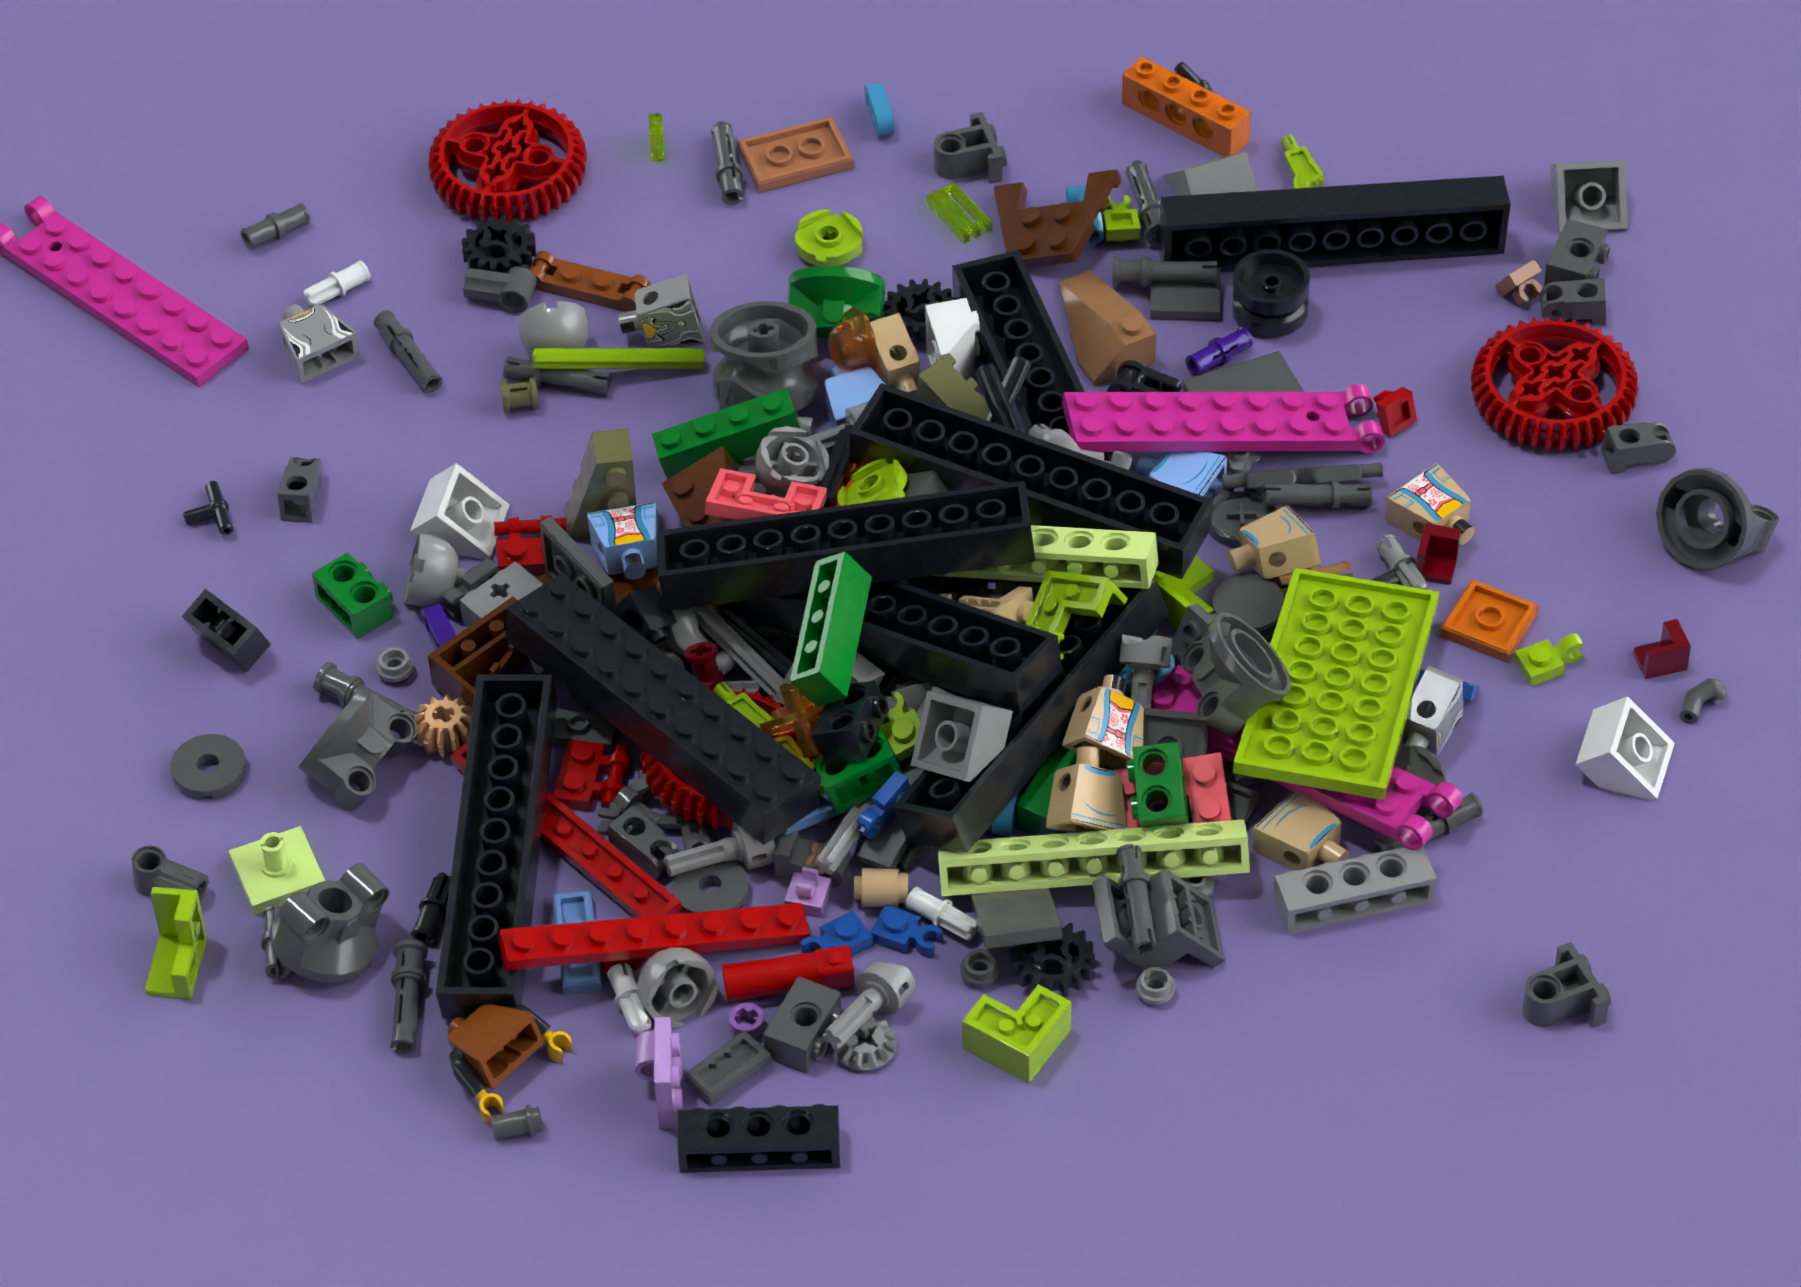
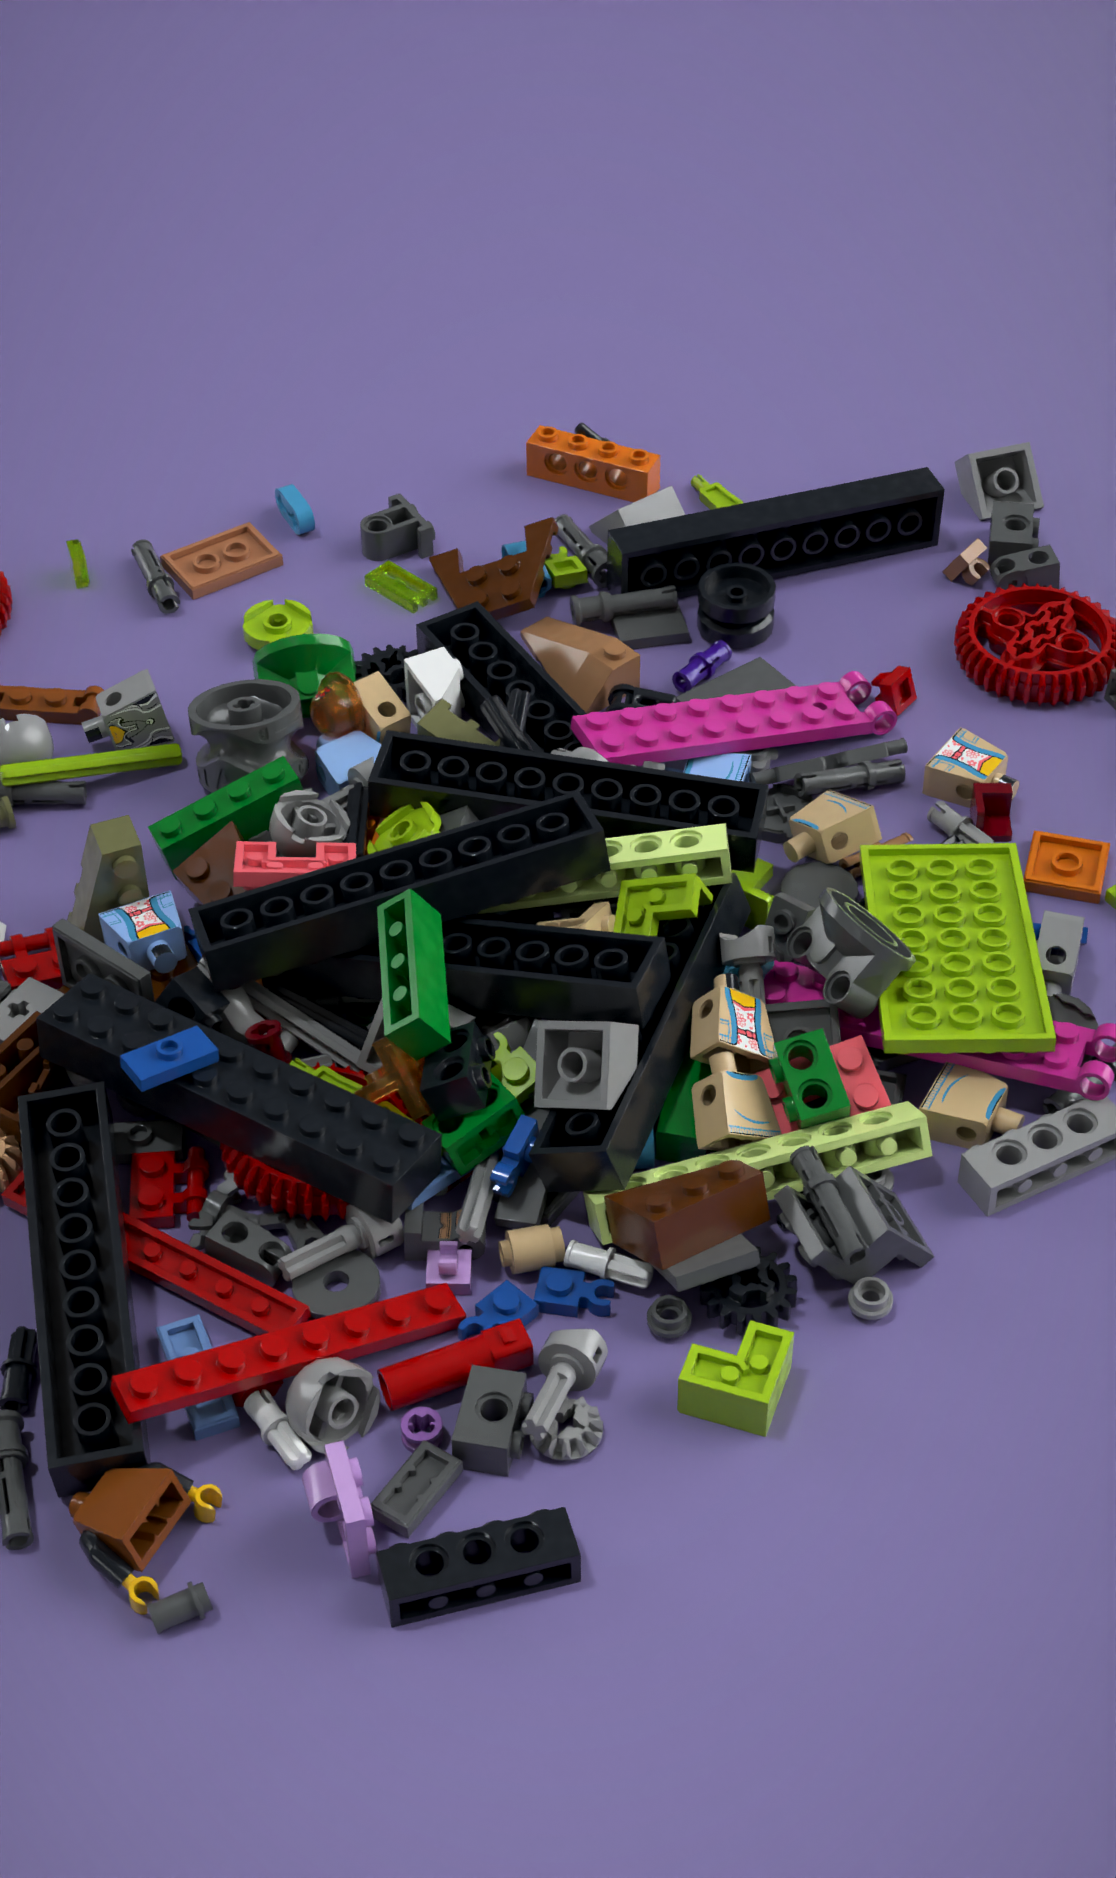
camera: 15 degrees left, 5 degrees down
none -> blue plate [120,1026,219,1092]
none -> reddish brown wedge [604,1160,771,1270]

